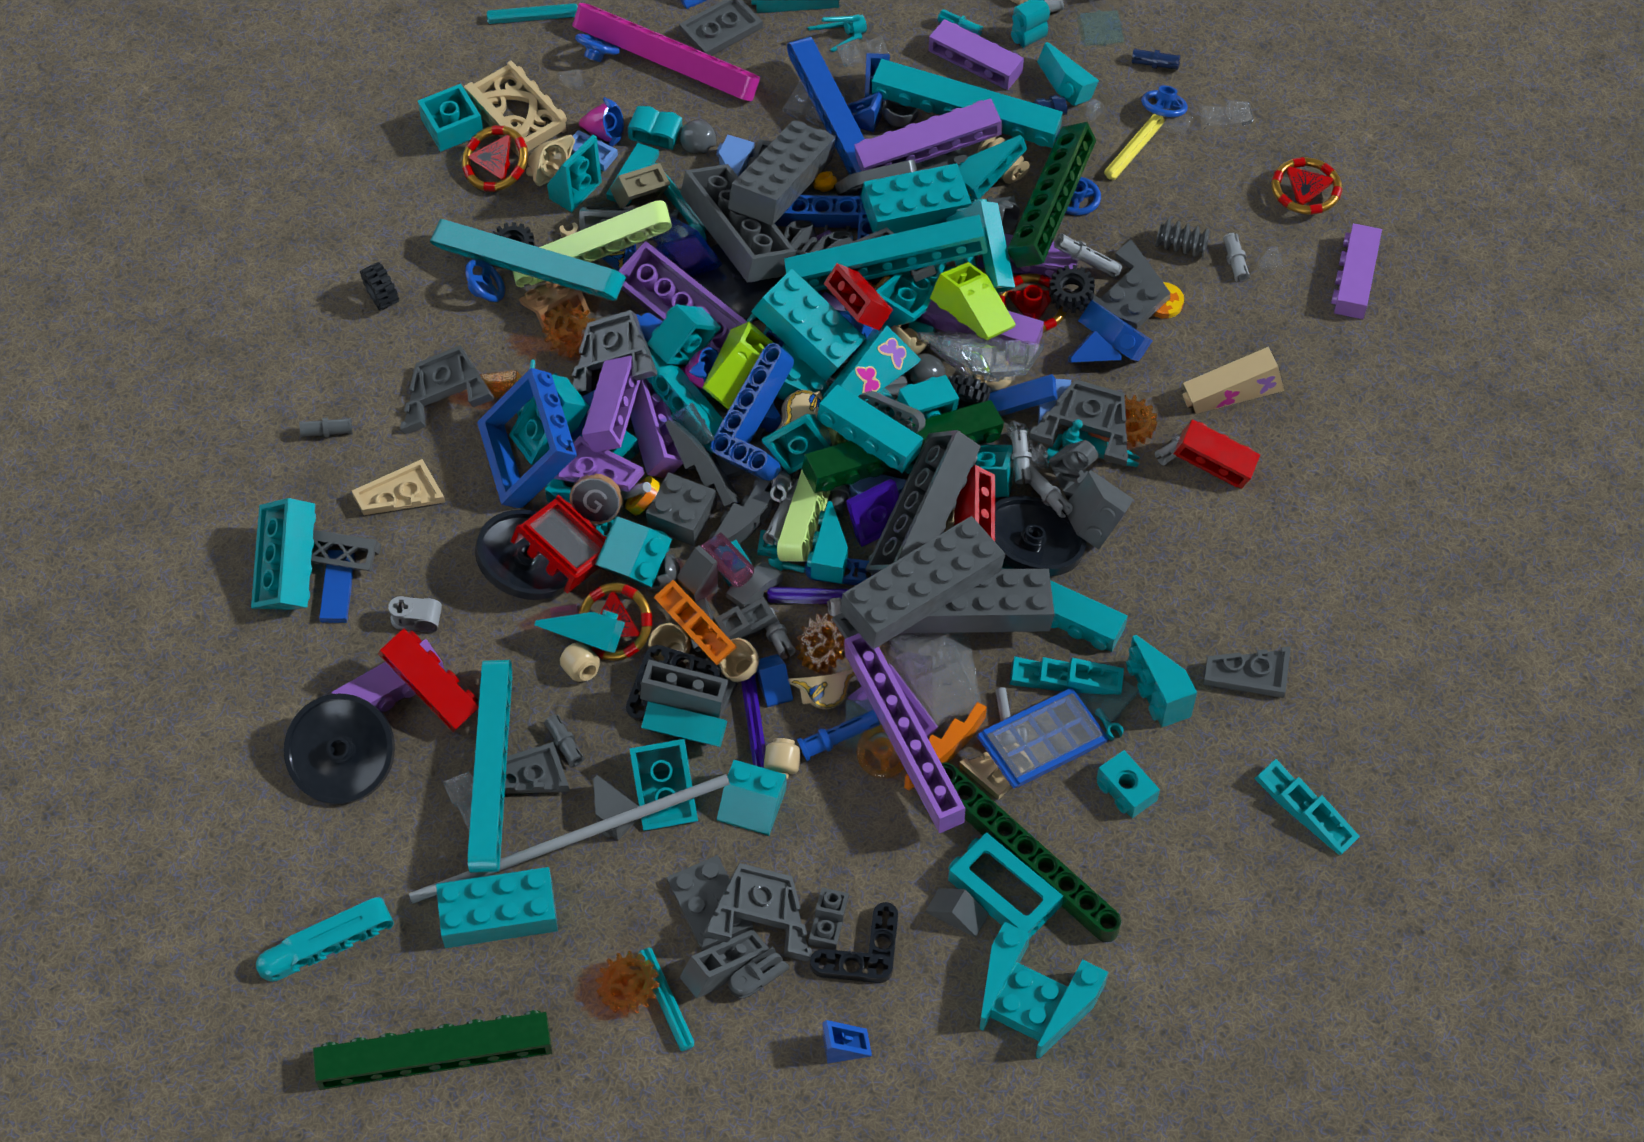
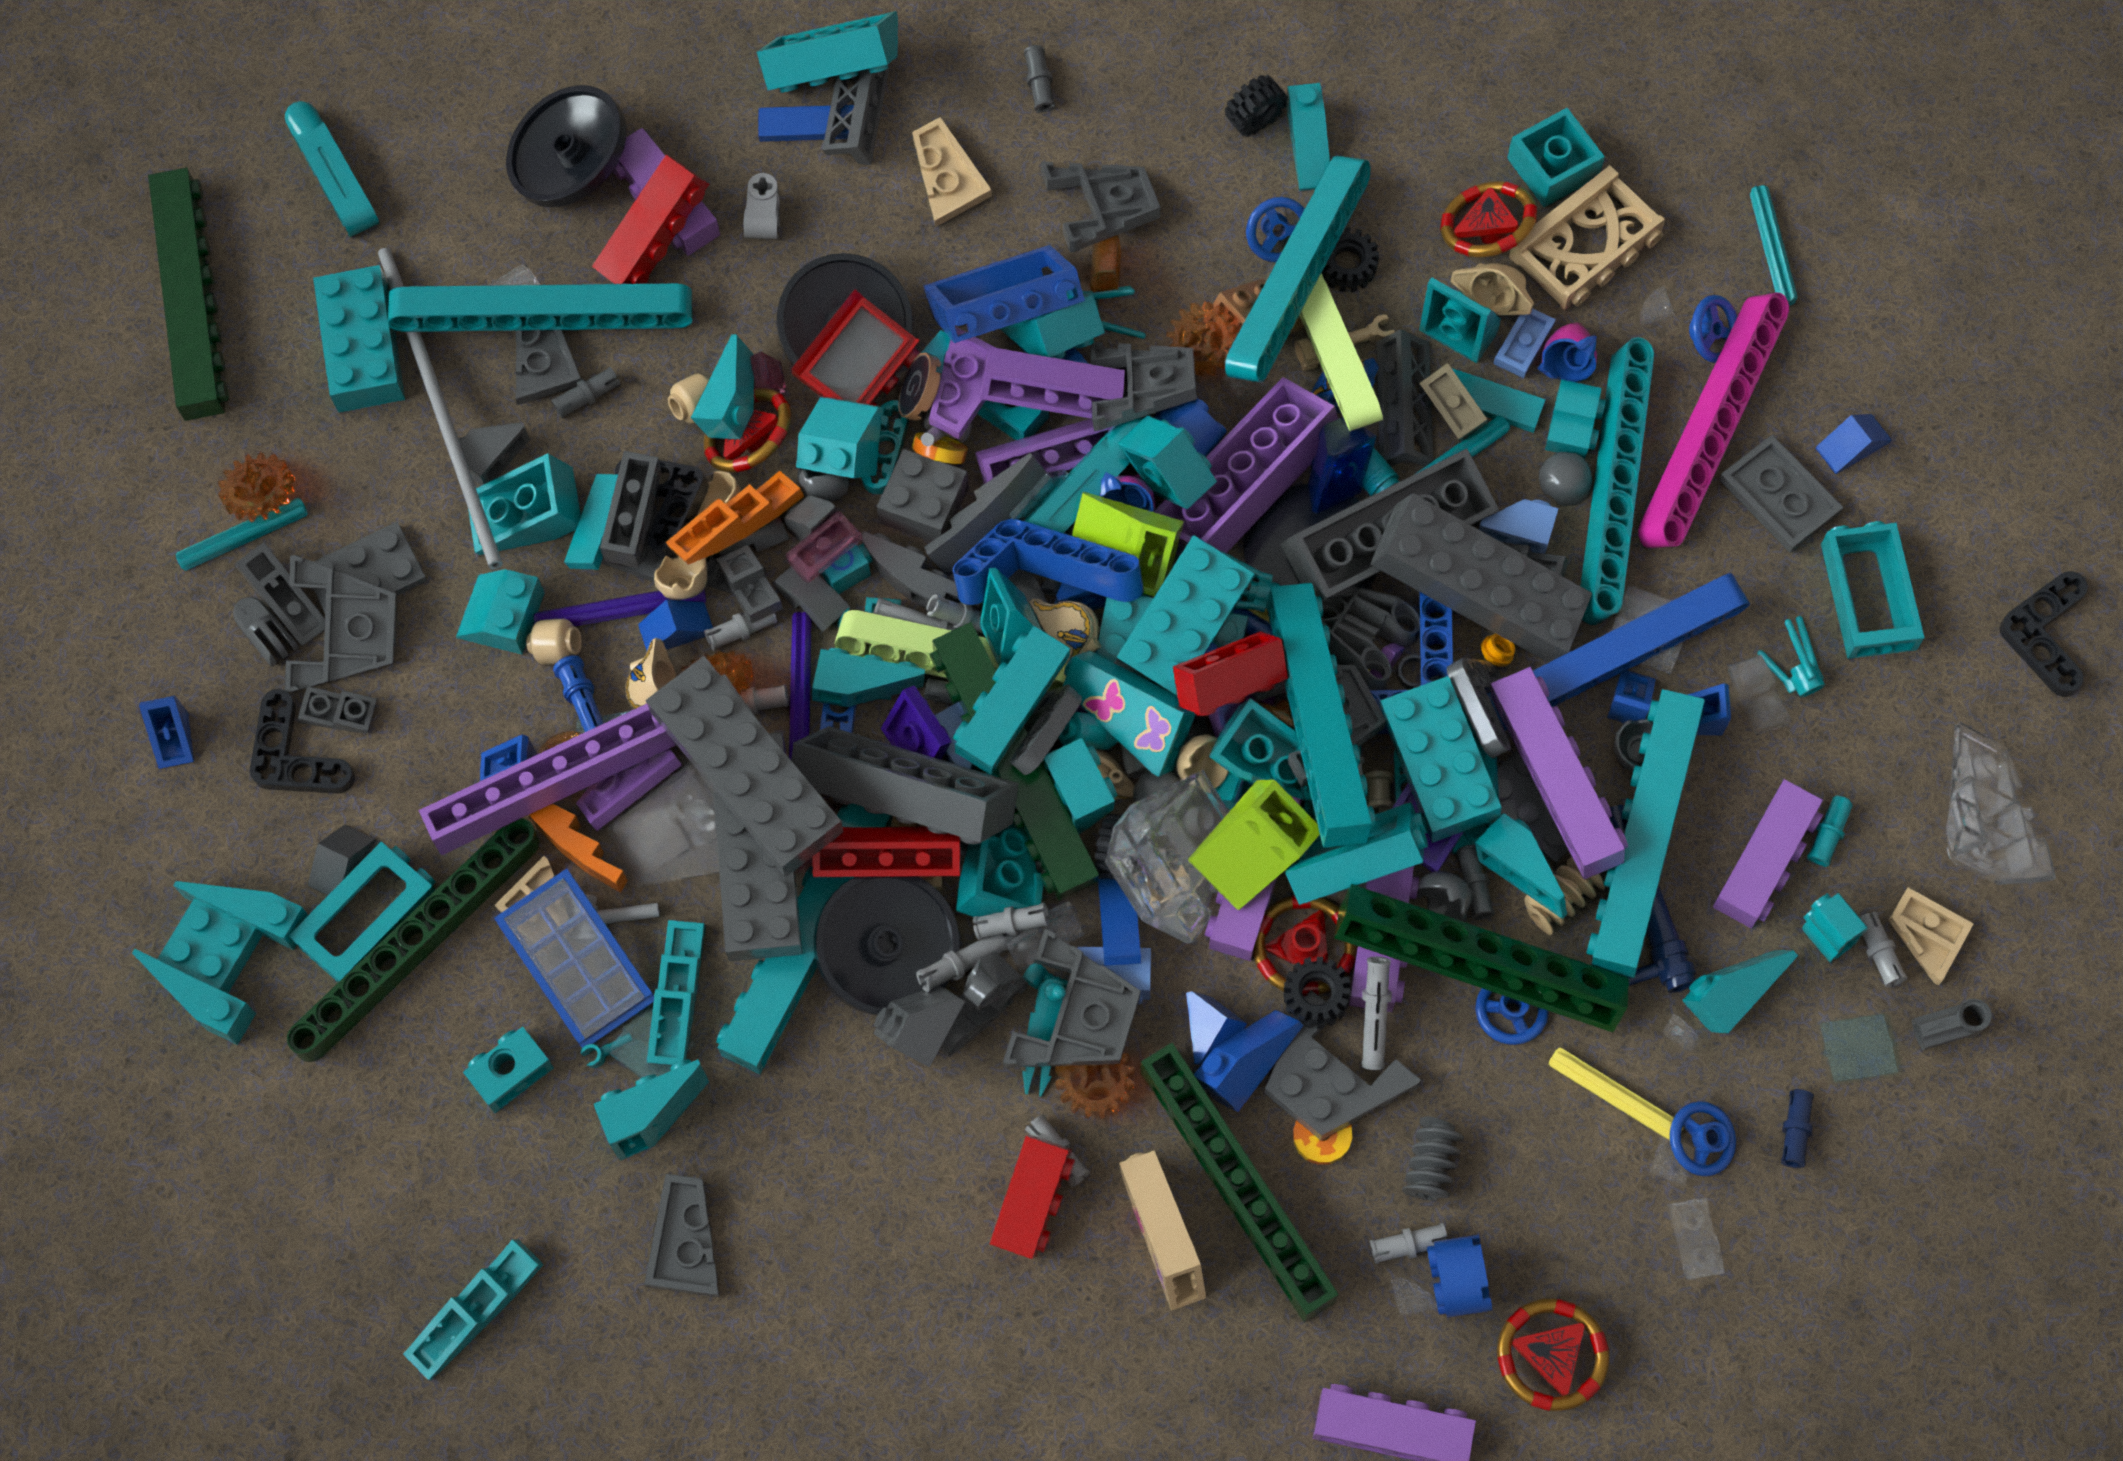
camera: 90 degrees right, 10 degrees up
none -> blue slope [480,734,536,781]
none -> dark green brick [1141,1043,1339,1323]
none -> teal slope [1286,83,1330,191]
none -> blue brick [1427,1234,1493,1318]
none -> teal beam [1580,337,1654,625]

